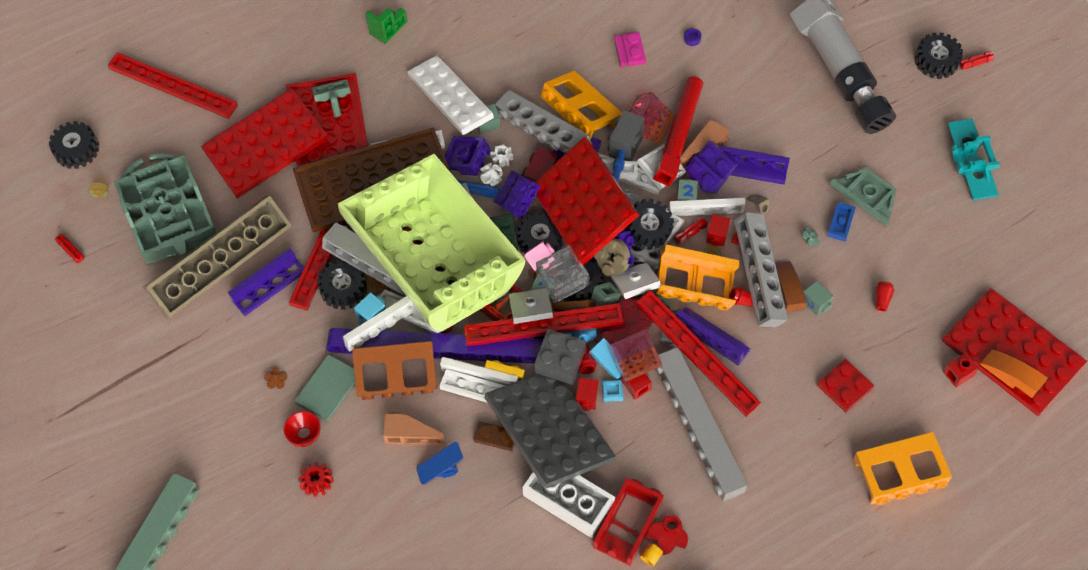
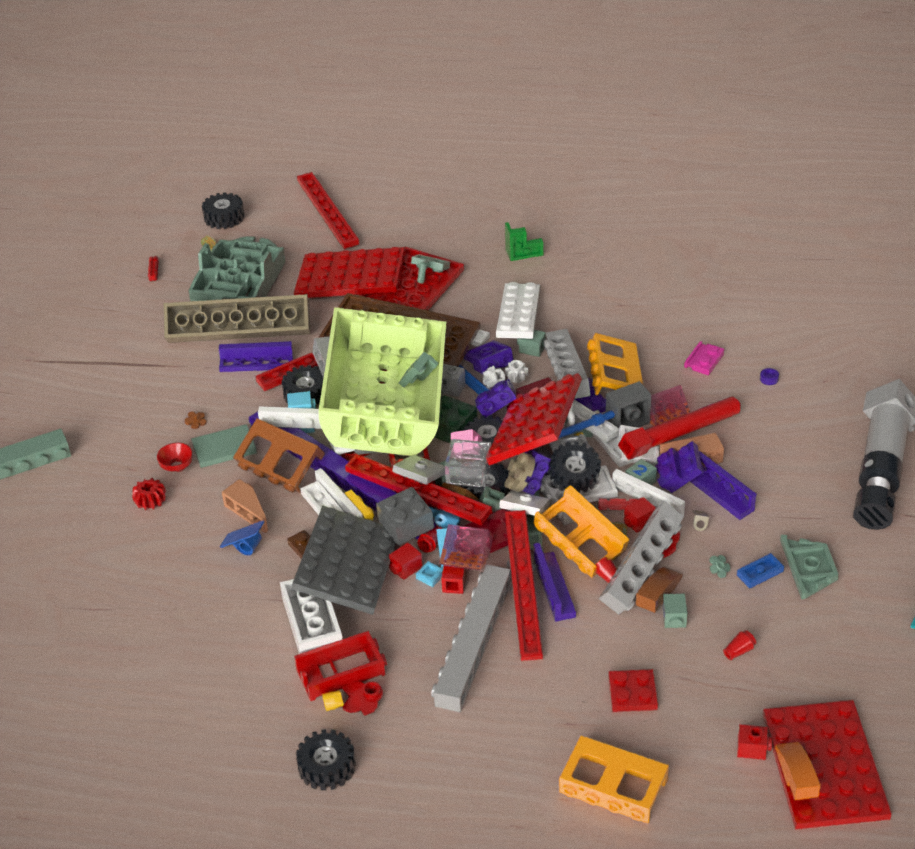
camera: 40 degrees right, 20 degrees down
none -> sand green bracket [398,352,439,387]

